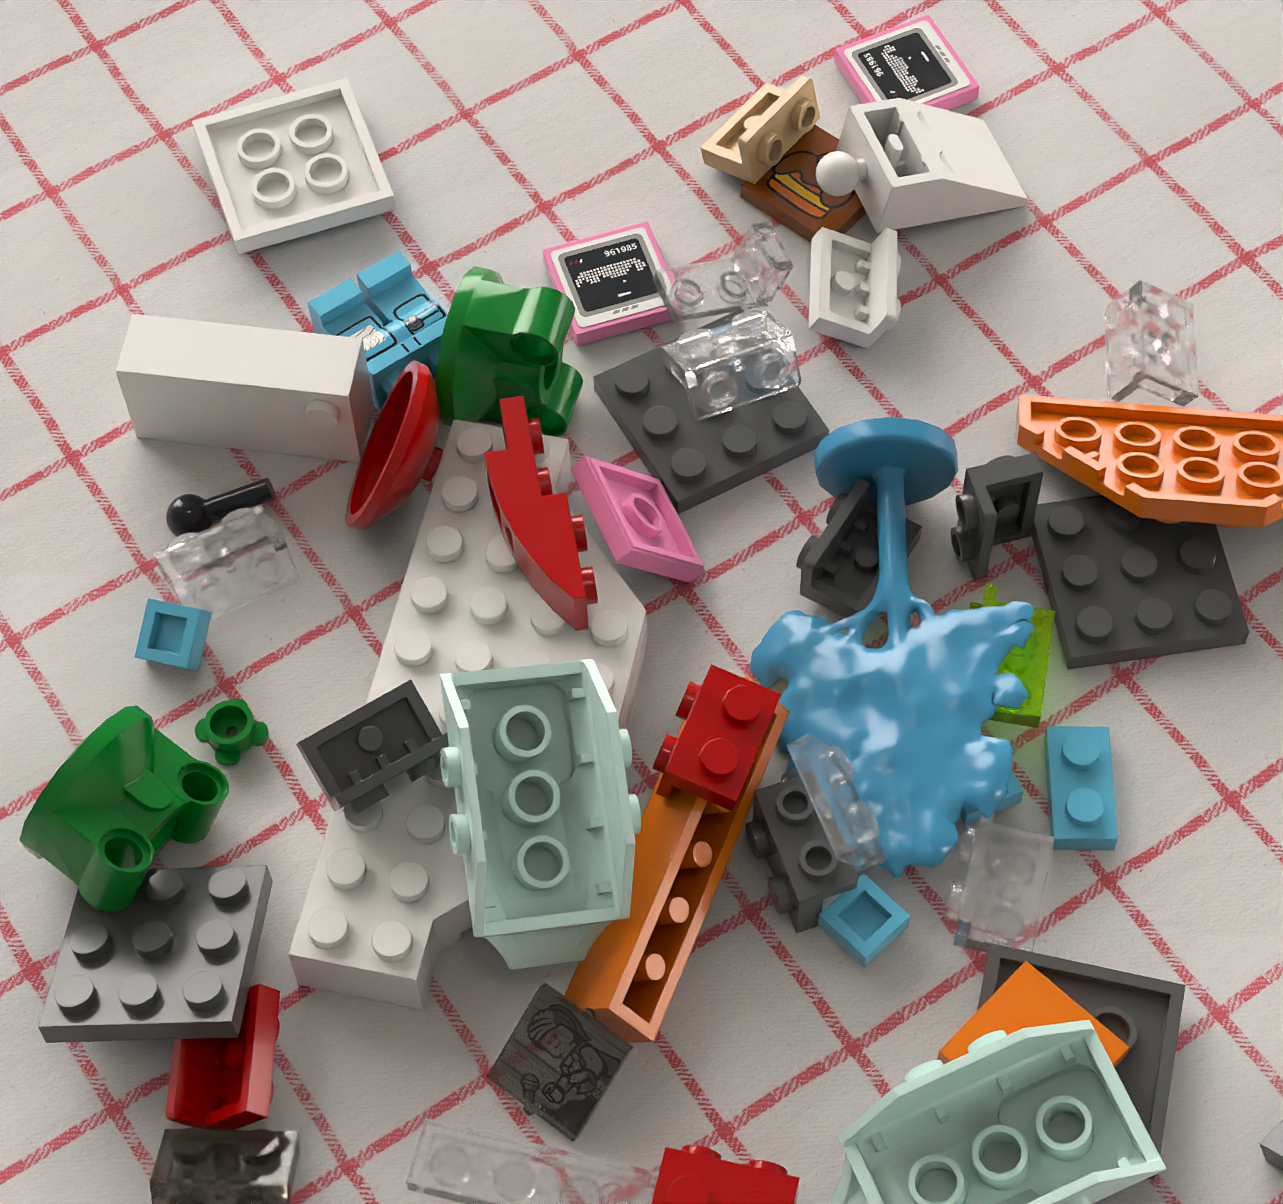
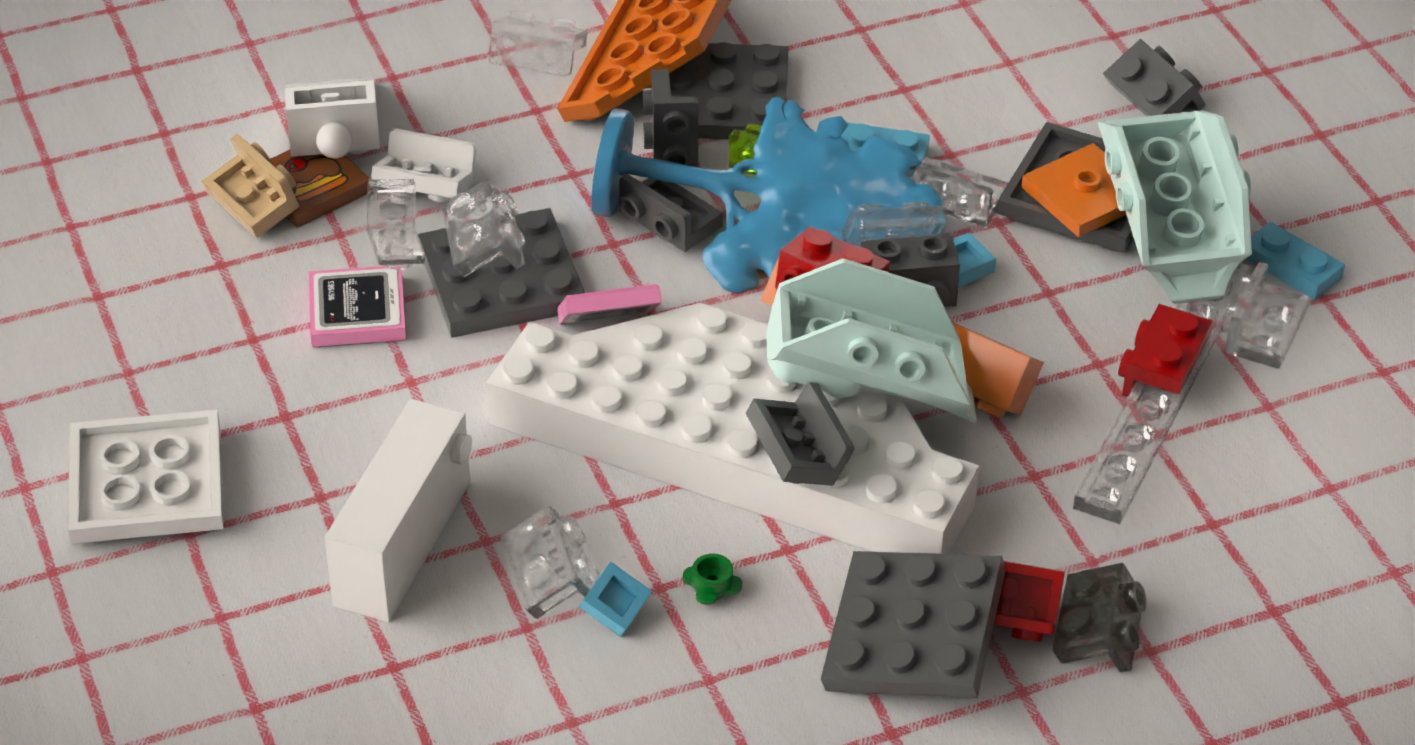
camera: 80 degrees left, 15 degrees down
green piece [19,705,229,912] -> none
black bar [166,478,276,539] -> none
medium azure hips [307,251,447,410] -> none
red dish [345,360,443,530] -> none
green piece [436,266,583,437] -> none
red slope [484,396,598,631] -> none
clear smoke piece [486,983,633,1142] -> none
tile [834,14,980,110] -> none

